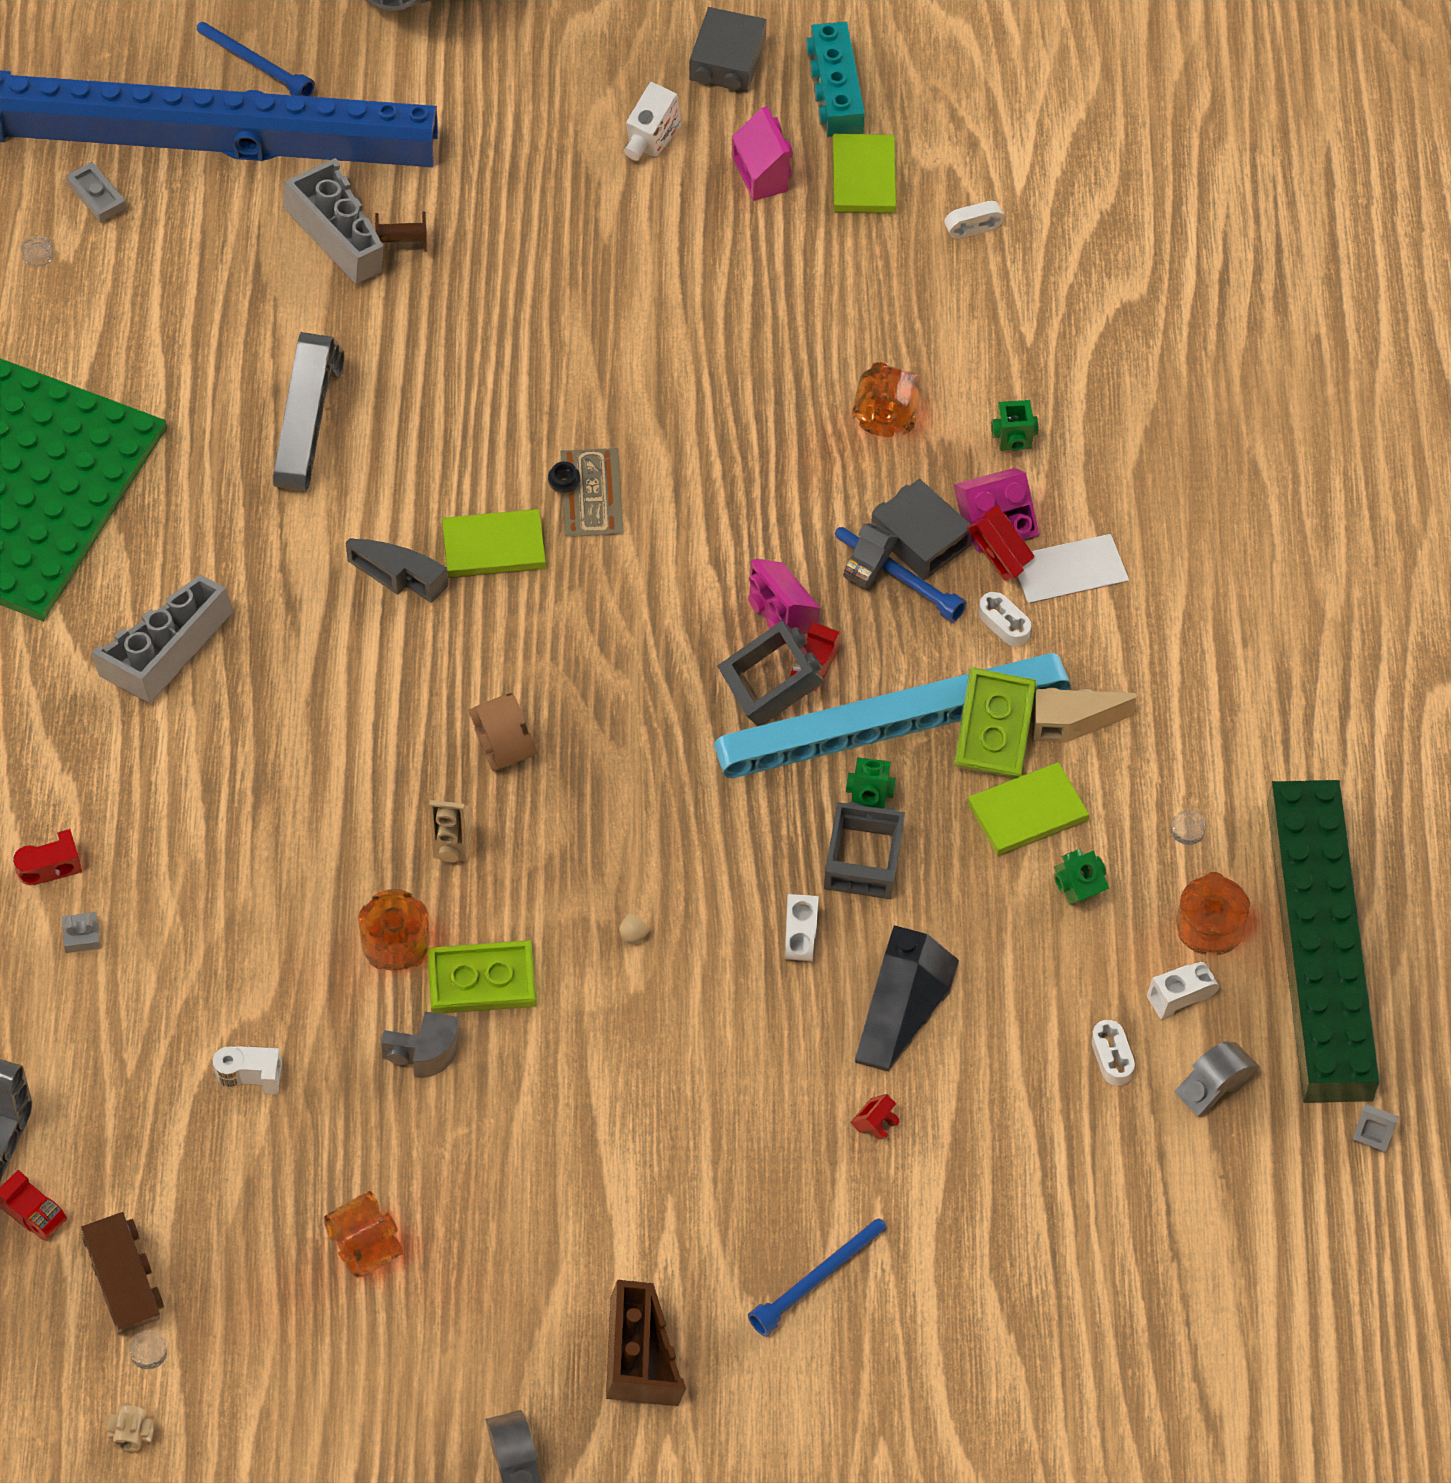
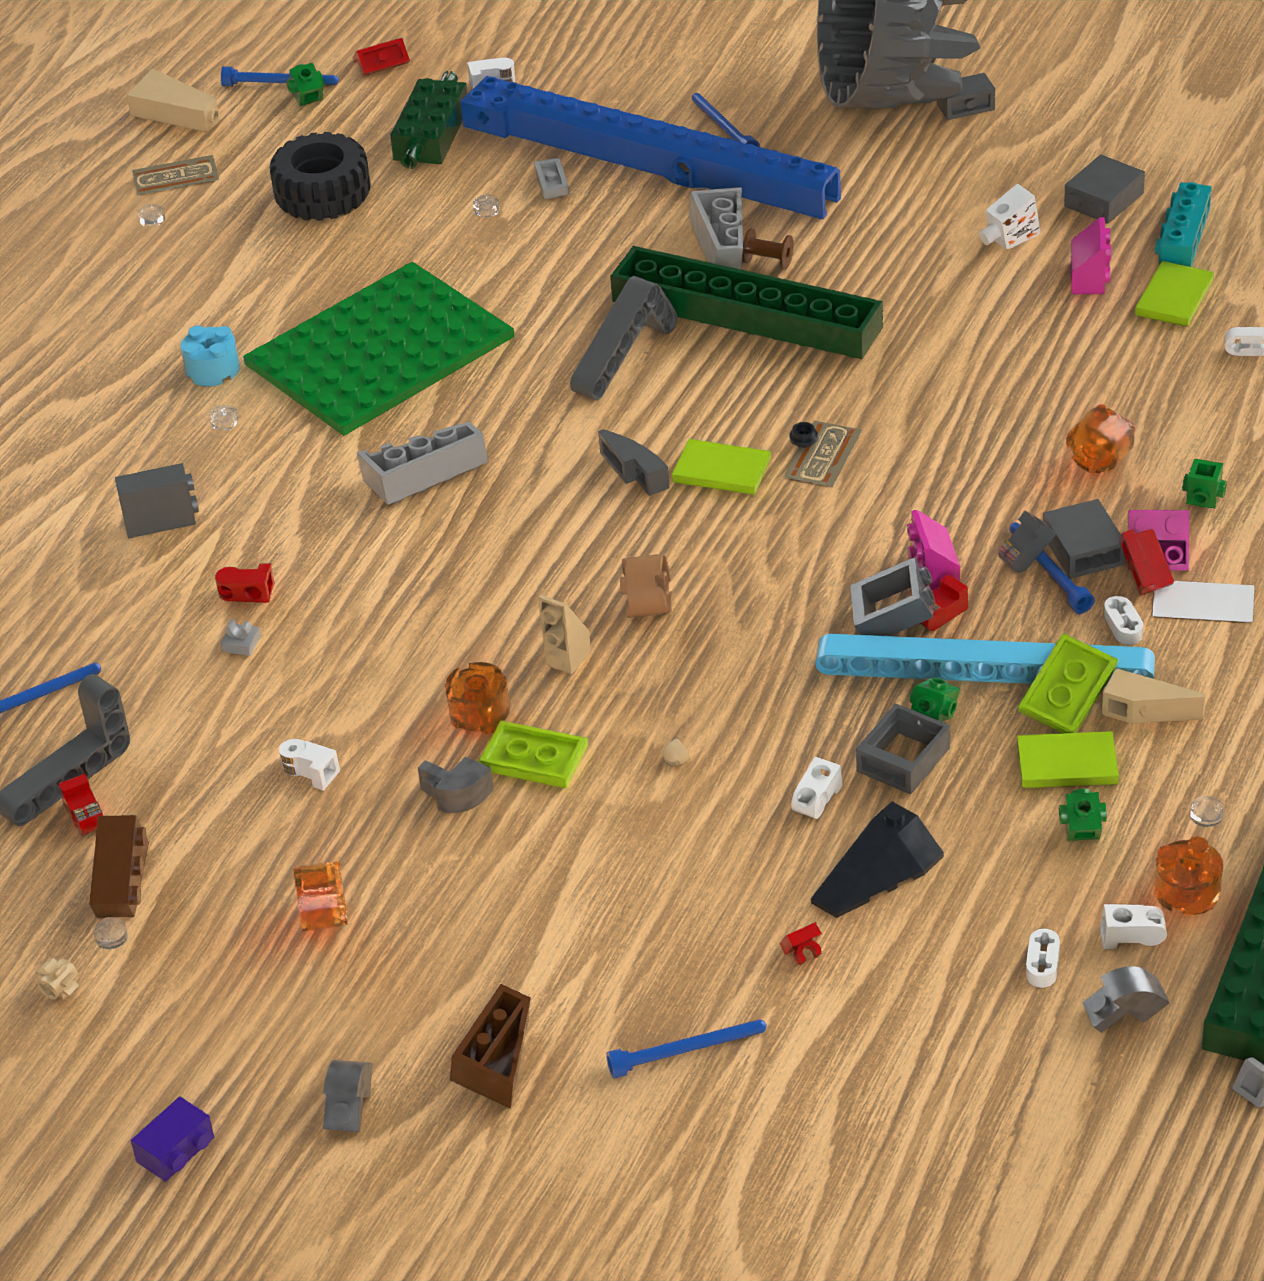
camera: 30 degrees right, 15 degrees down
none -> dark green brick [610,246,883,359]

